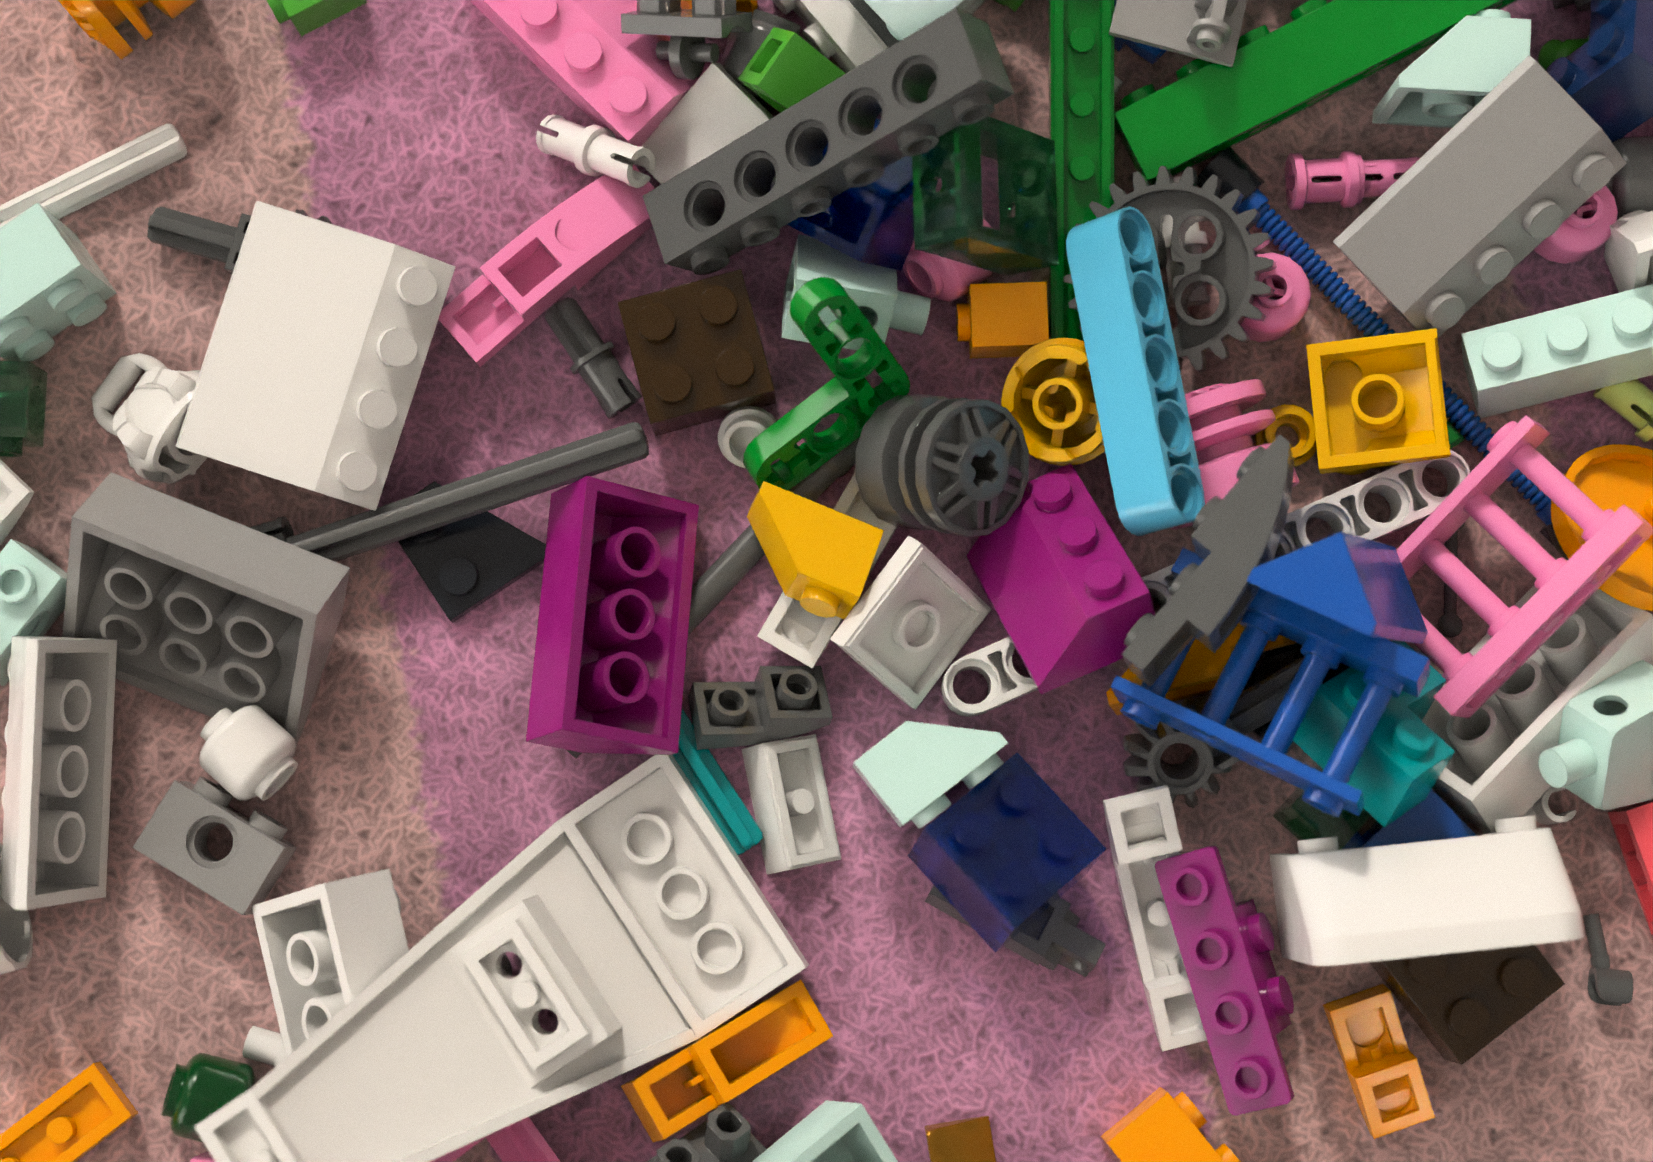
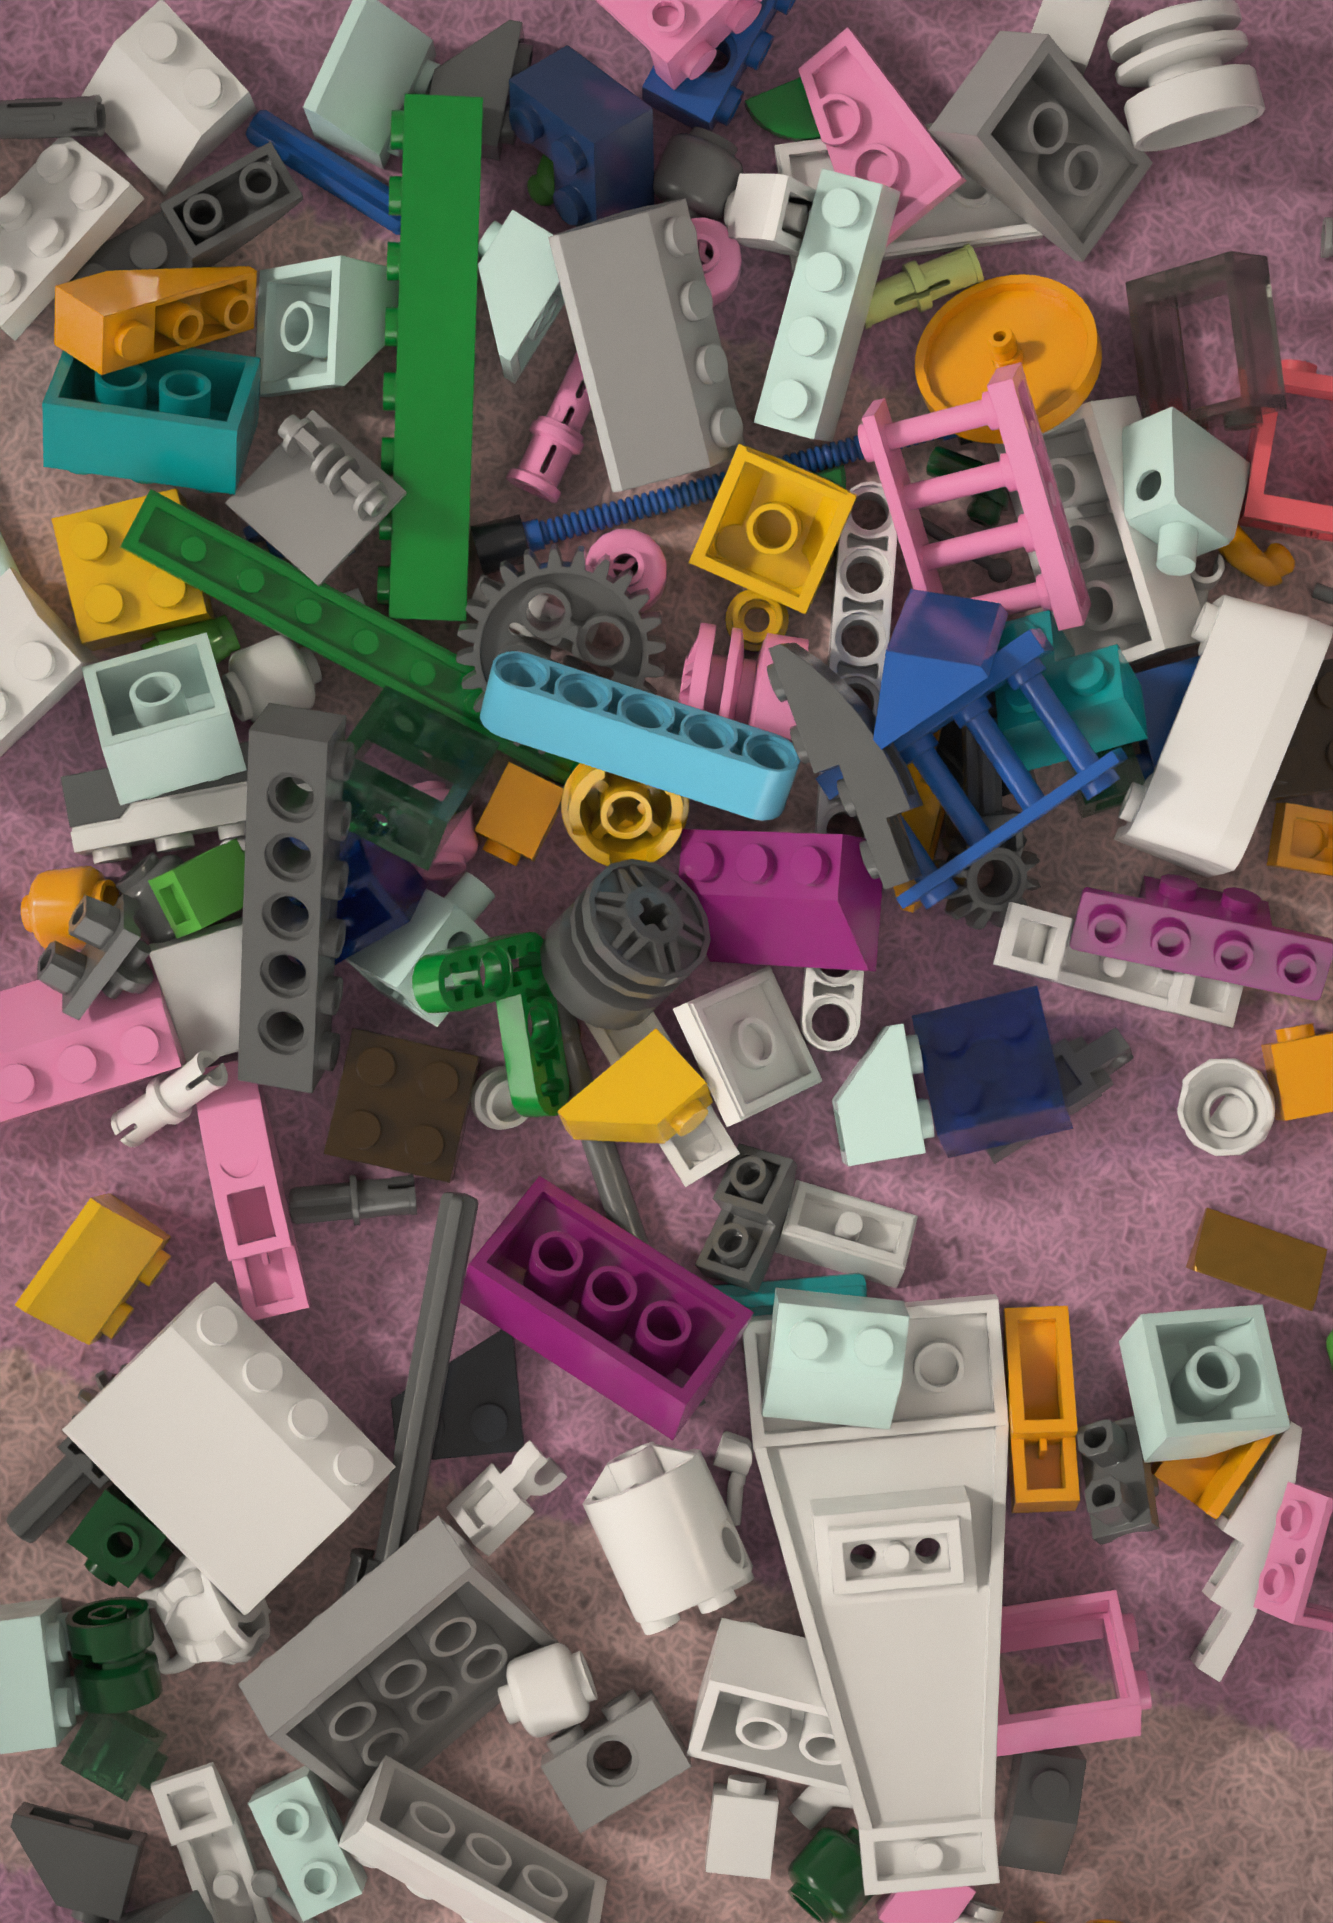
camera: 65 degrees left, 5 degrees up
none -> yellow slope [15,1193,171,1345]
none -> dark green wheel [65,1597,163,1714]
none -> dark green brick [66,1483,174,1588]
none -> white head [222,635,322,723]
none -> white plate [446,1440,567,1557]
none -> white cylinder [583,1442,754,1635]
none -> white brick [705,1774,779,1879]
none -> white hand [713,1431,753,1526]
none -> light aqua slope [761,1288,910,1430]
none -> dark green arm [926,446,1009,528]
none -> white hair [1177,1058,1276,1156]
none -> light orange arm [1217,524,1295,587]

